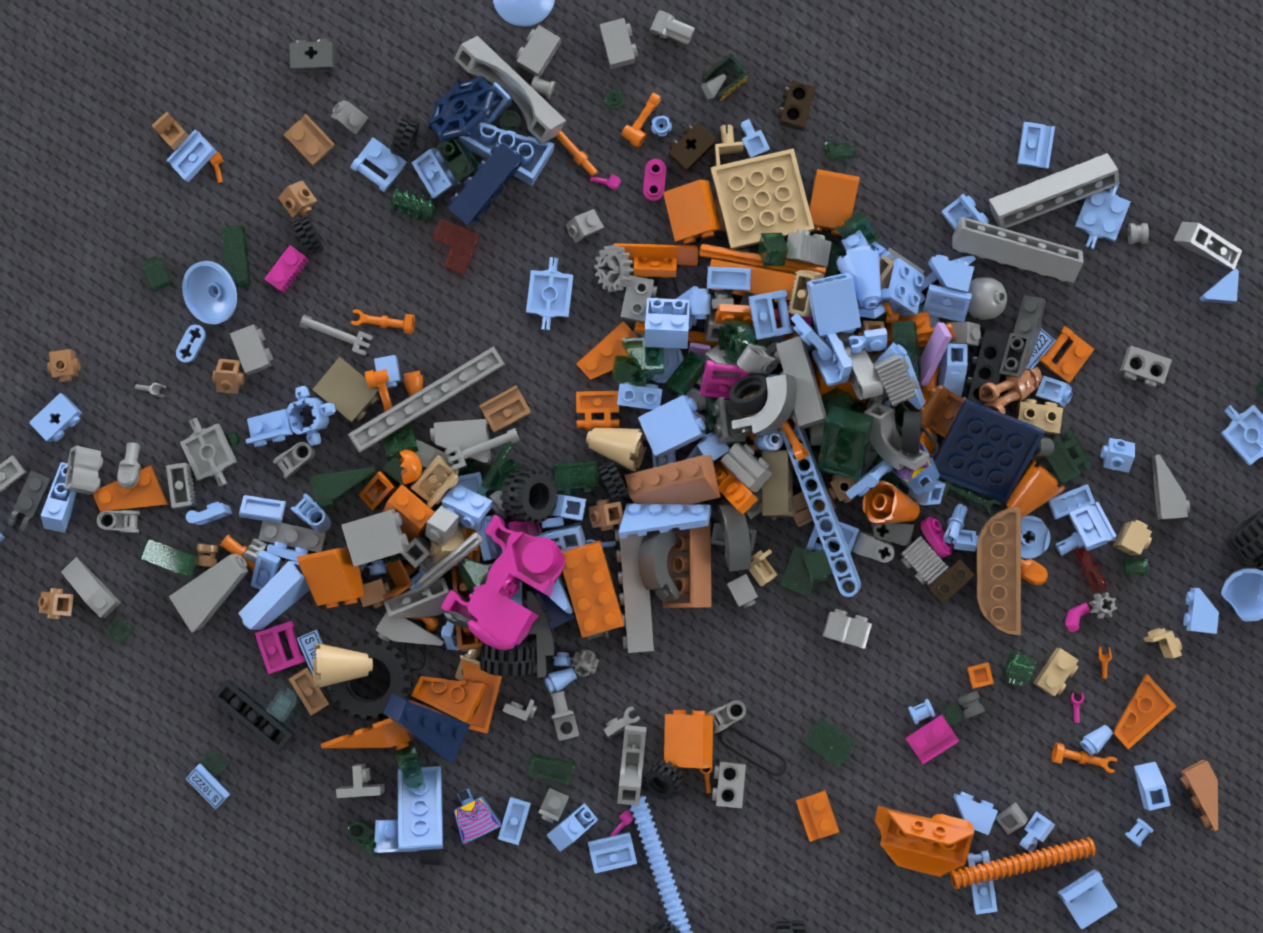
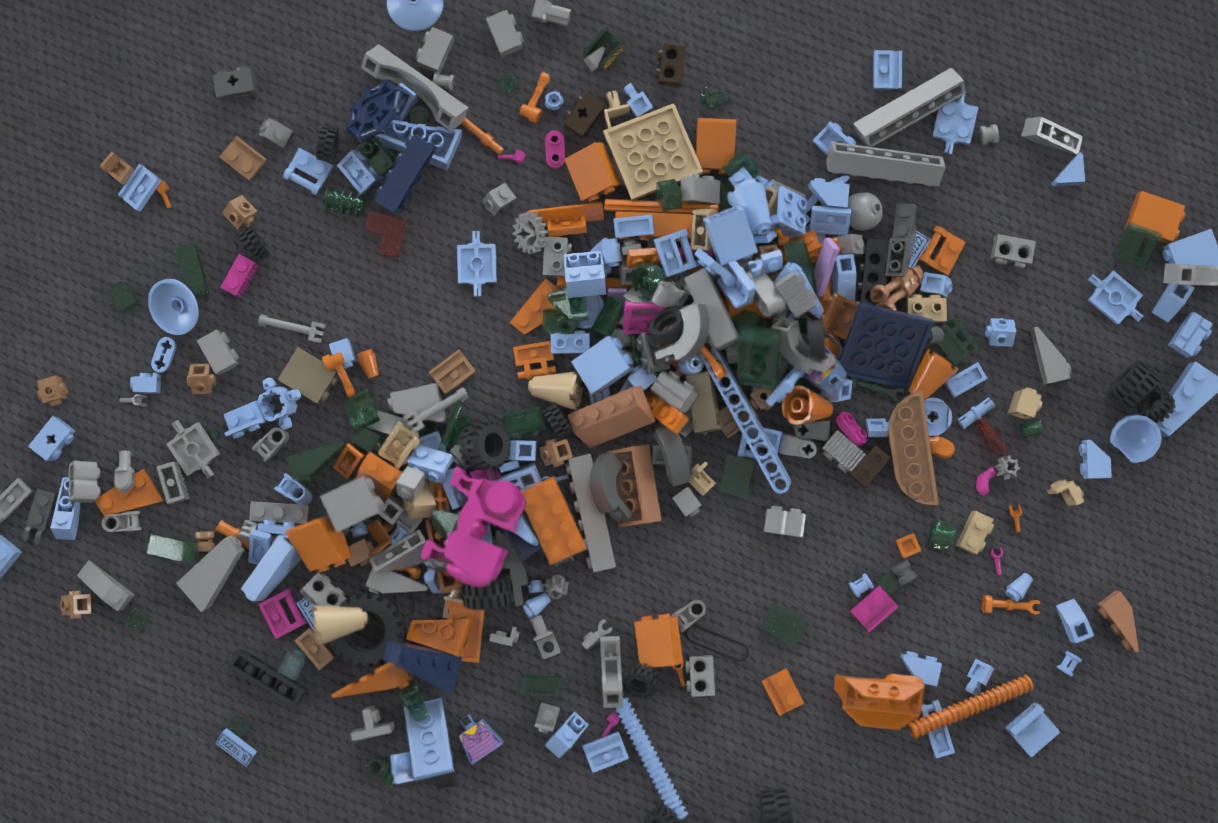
camera: 15 degrees left, 0 degrees up
light blue plate [186,502,232,525] -> none
light blue tile [239,495,286,523] -> none
light grey tile [348,346,505,453] -> none
orange piece [351,309,415,335] -> none
orange hair [400,450,422,485] -> none
light grey axle [418,533,483,588] -> none
light blue plate [498,797,531,845] -> none
light blue wing [619,503,711,539] -> none
clear green brick [802,549,833,583] -> none
light blue axle [943,504,968,544] -> none
light grey slope [995,802,1028,835] -> none
light blue plate [1069,502,1116,551] -> none
orange wing [1112,674,1176,749] -> none
none -> light blue brick [130,373,161,394]
none -> light grey brick [300,572,346,607]

